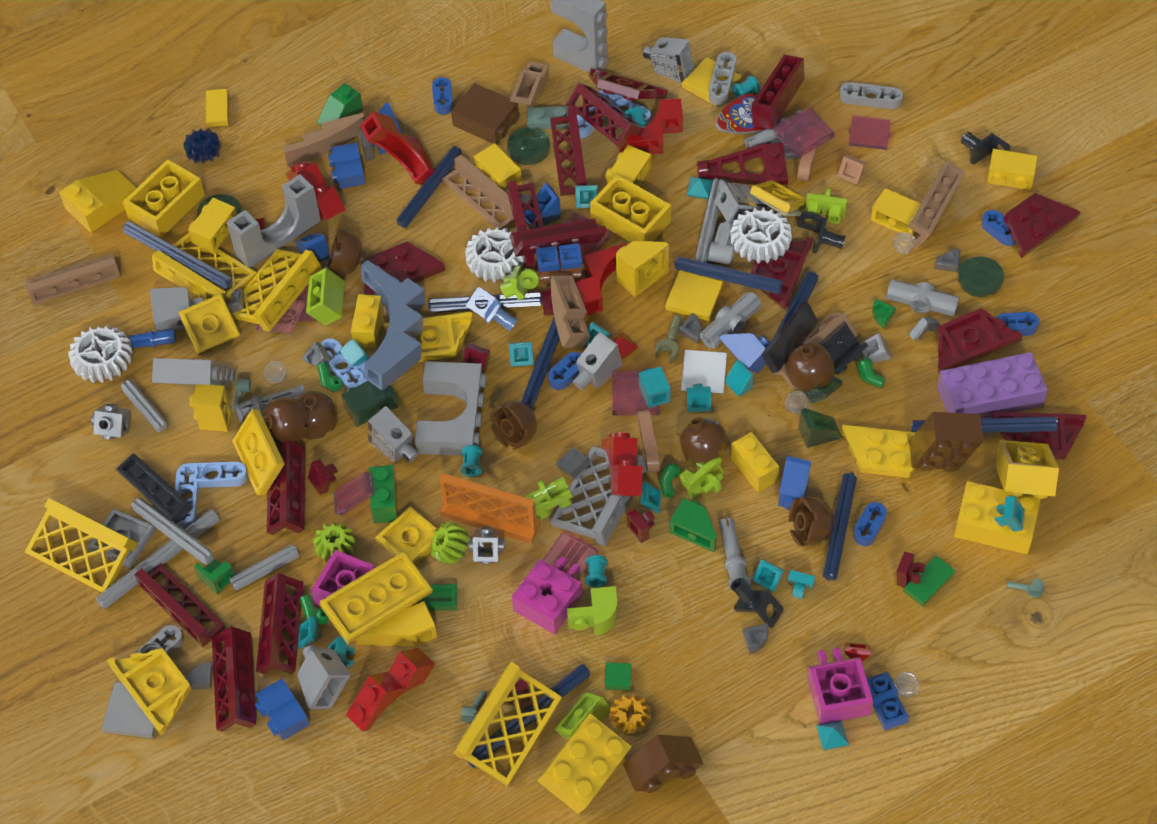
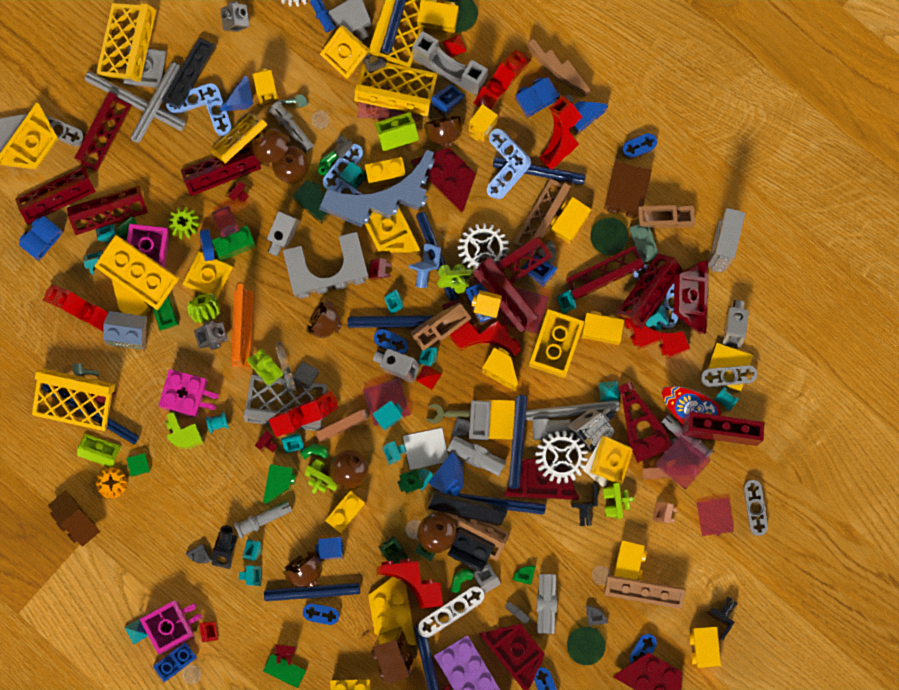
camera: 70 degrees right, 25 degrees up
light grey axle [121,380,168,432] -> none
light grey arch [152,358,236,386] -> none
flat silver tile [186,662,213,690] -> none
green panel [194,559,235,595] -> none
light grey axle [230,545,299,590] -> none
light grey torso [298,645,350,709] -> none
green slope [317,83,363,127] -> none
teal bush [460,445,482,477] -> none
yellow brick [537,713,632,814] -> none
clear pink piece [542,531,598,580] -> none
none -> sand blue slope [103,311,147,350]
none -> blue beam [199,229,214,261]
none -> blue slope [220,76,253,111]
none -> clear tile [275,342,296,391]
none -> red arch [376,558,443,609]
none -> dark green bracket [397,469,423,495]
none -> white beam [418,587,484,637]
none -> yellow brick [469,104,498,142]
none -> light grey tile [469,400,491,440]
none -> yellow brick [472,290,502,318]
none -> light blue beam [487,129,531,199]

